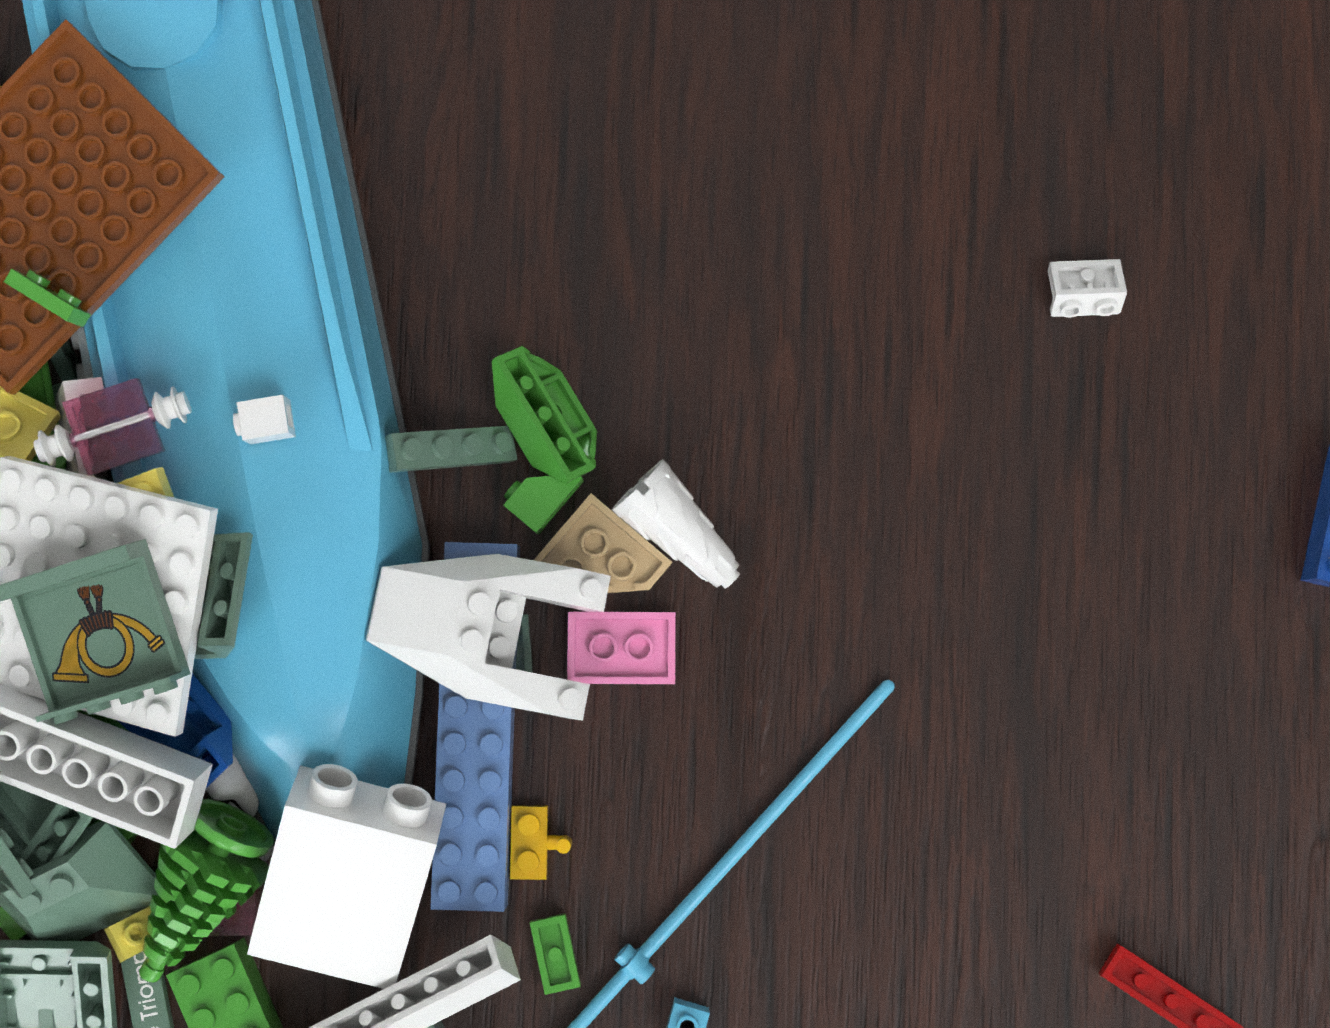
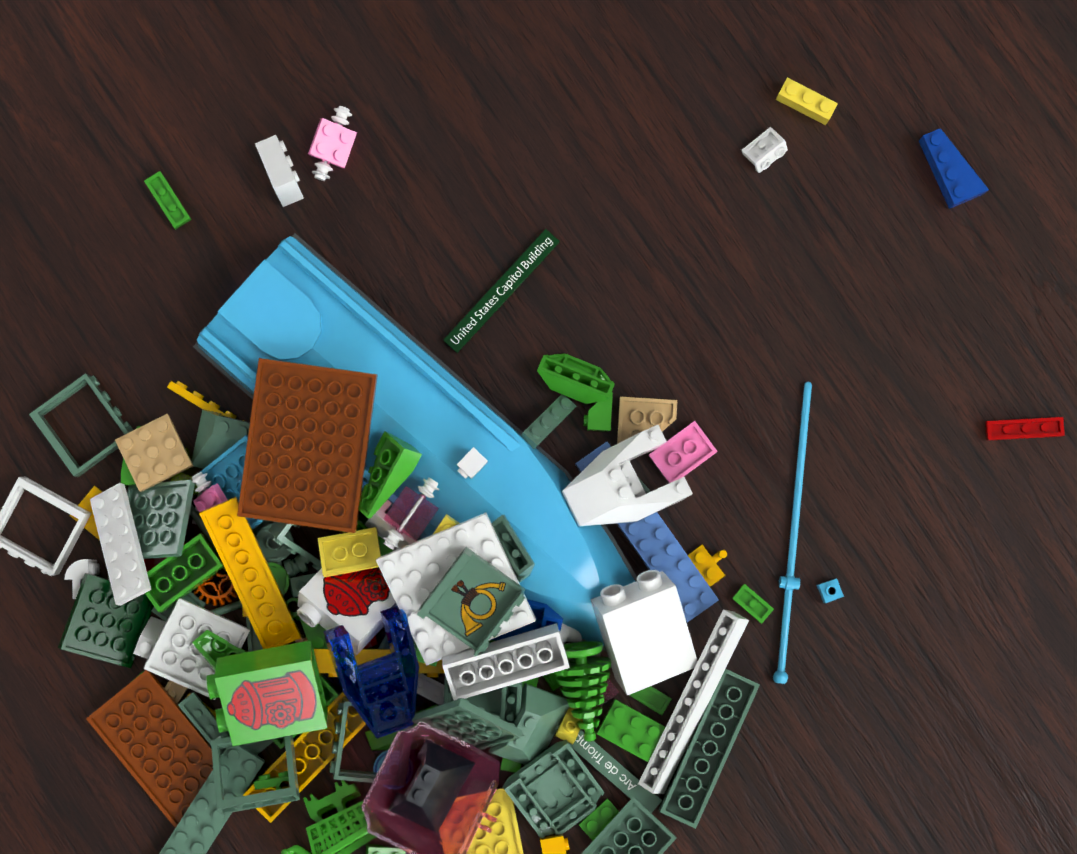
camera: 40 degrees left, 0 degrees up
bright green plate [4,269,91,327] -> none
white cone [612,459,740,589] -> none
none -> bright green wedge [359,431,422,519]
none -> dark green tile [443,229,560,354]
none -> bright green tile [629,686,672,715]
none -> light yellow brick [776,77,838,125]

